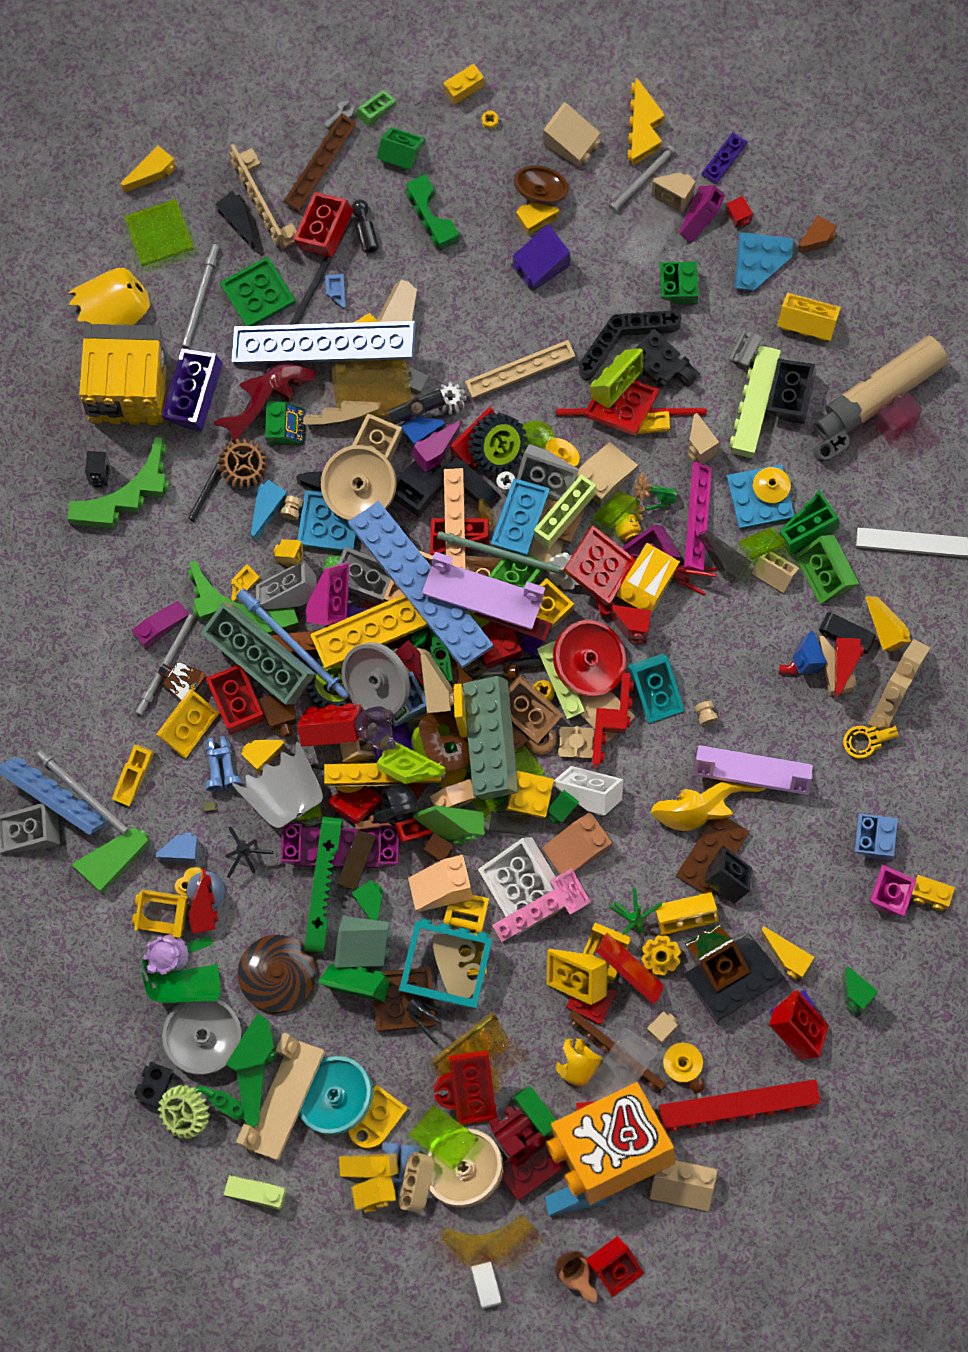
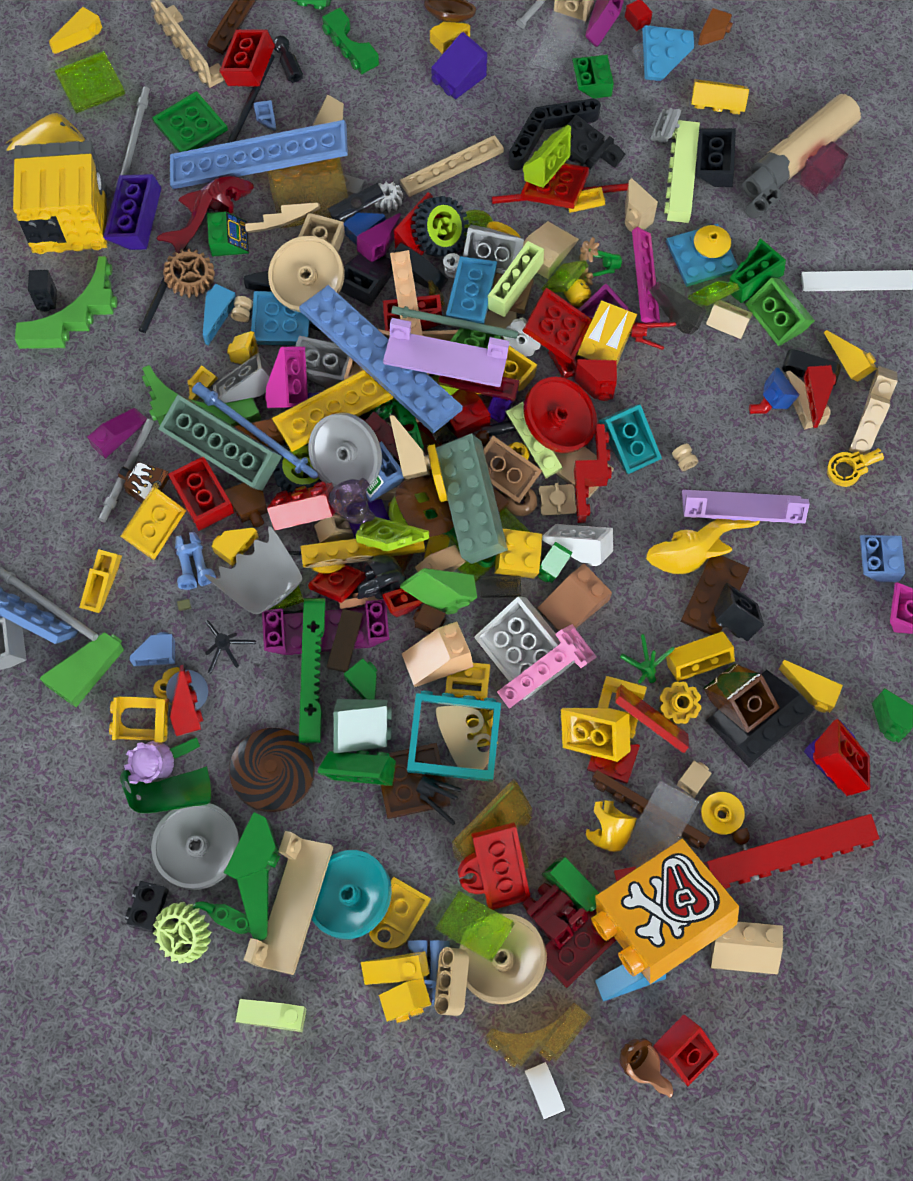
camera: 10 degrees left, 5 degrees down
black slope [215,191,255,249] -> none

